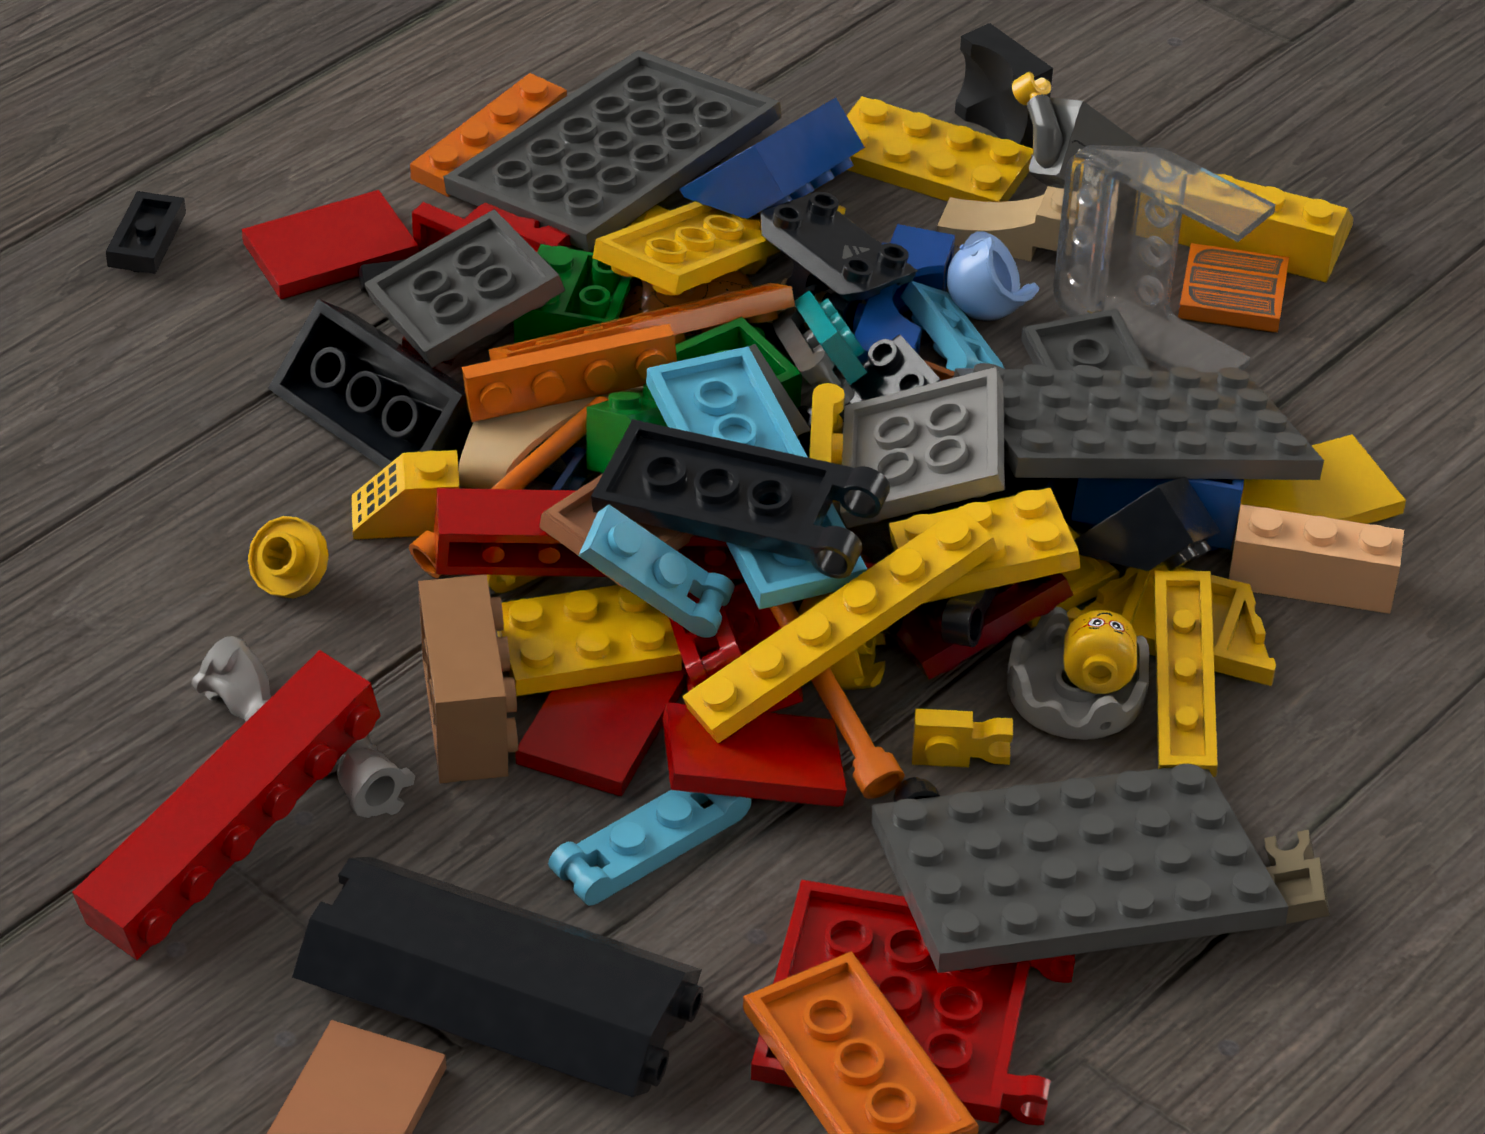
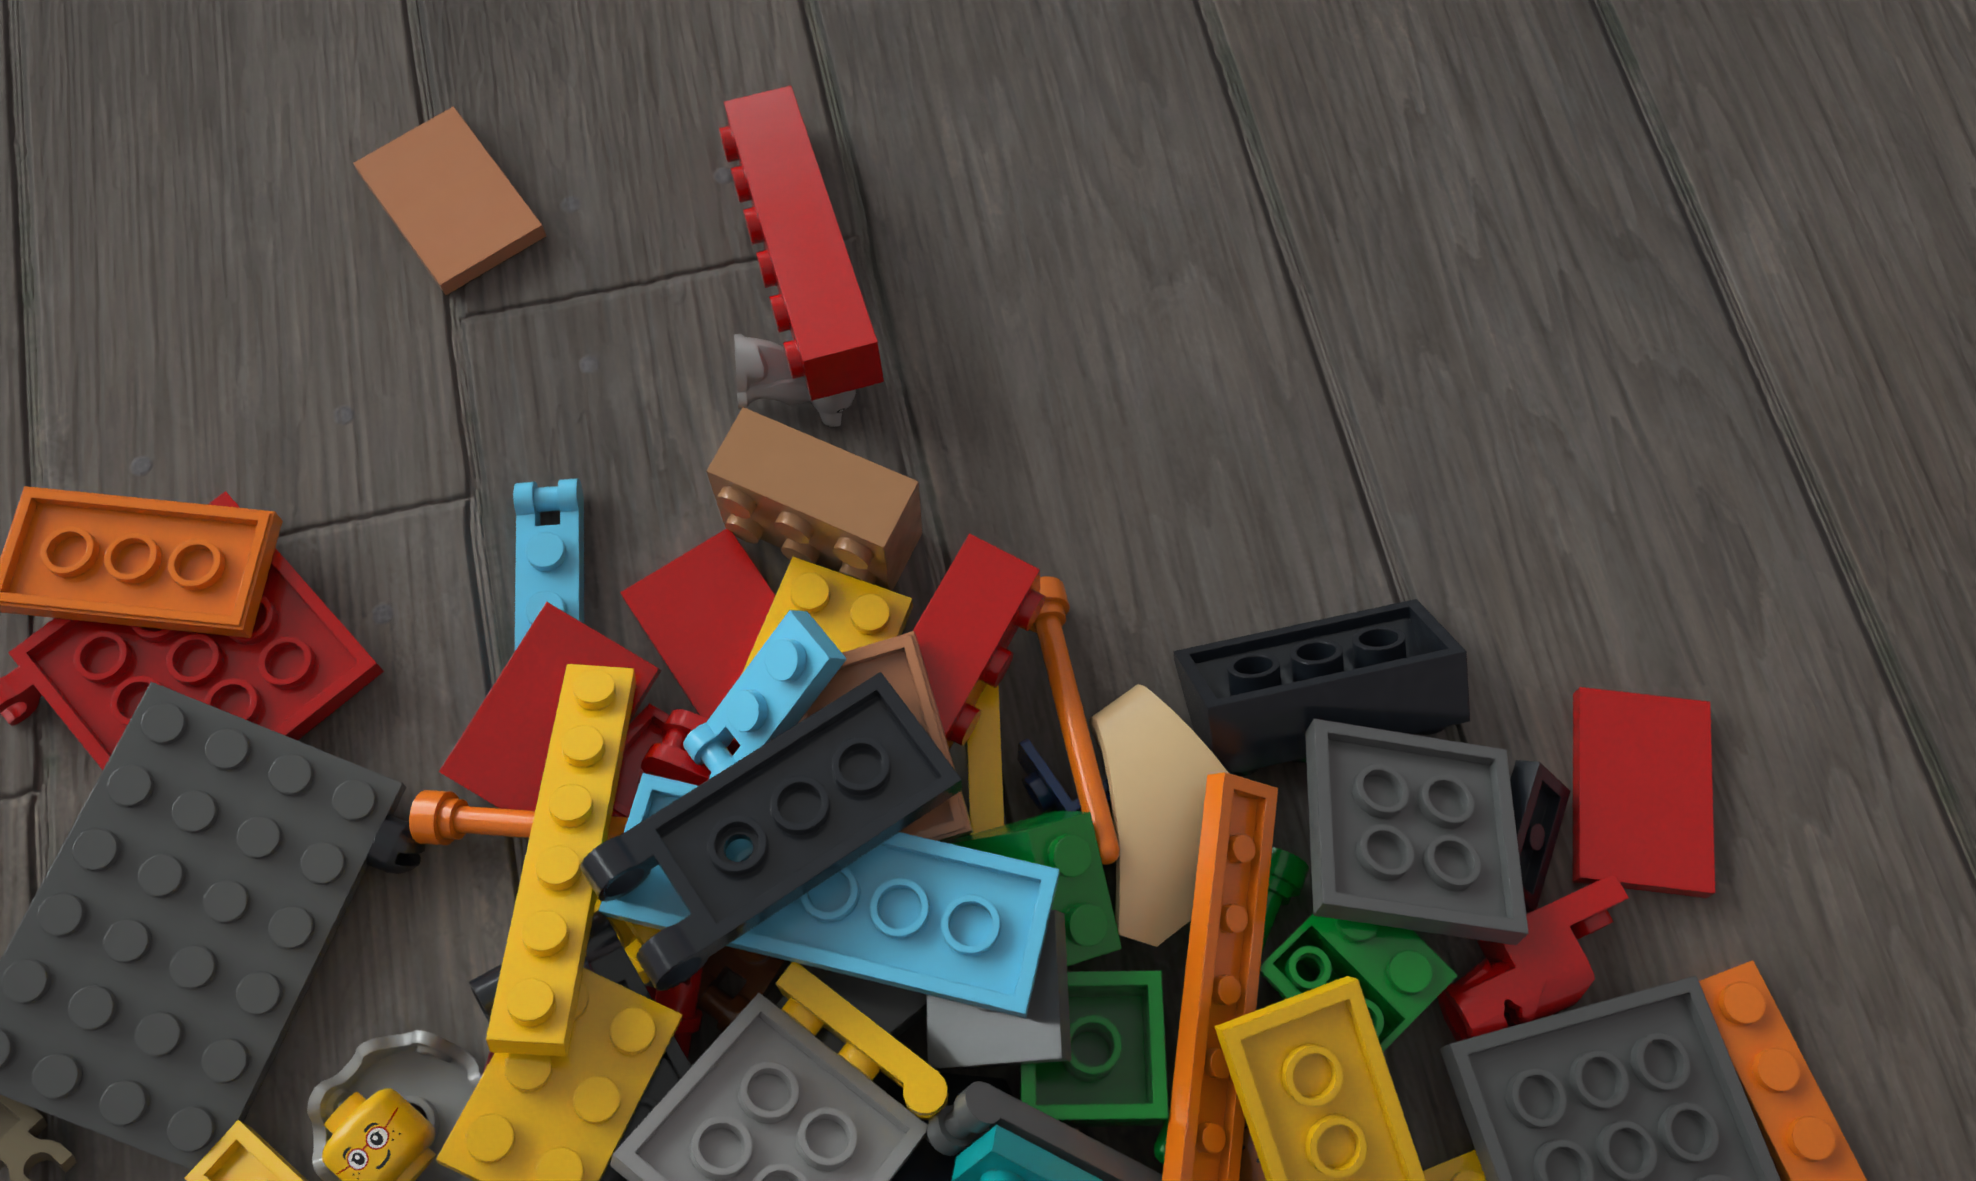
camera: 125 degrees right, 25 degrees up
black plate [106,191,186,274] -> none
light grey animal [191,636,271,722] -> none
yellow plate [248,516,329,599] -> none
black panel [292,857,704,1097] -> none
yellow slope [352,450,459,539] -> none
orange plate [462,324,677,422] -> none
yellow plate [912,708,1013,767] -> none

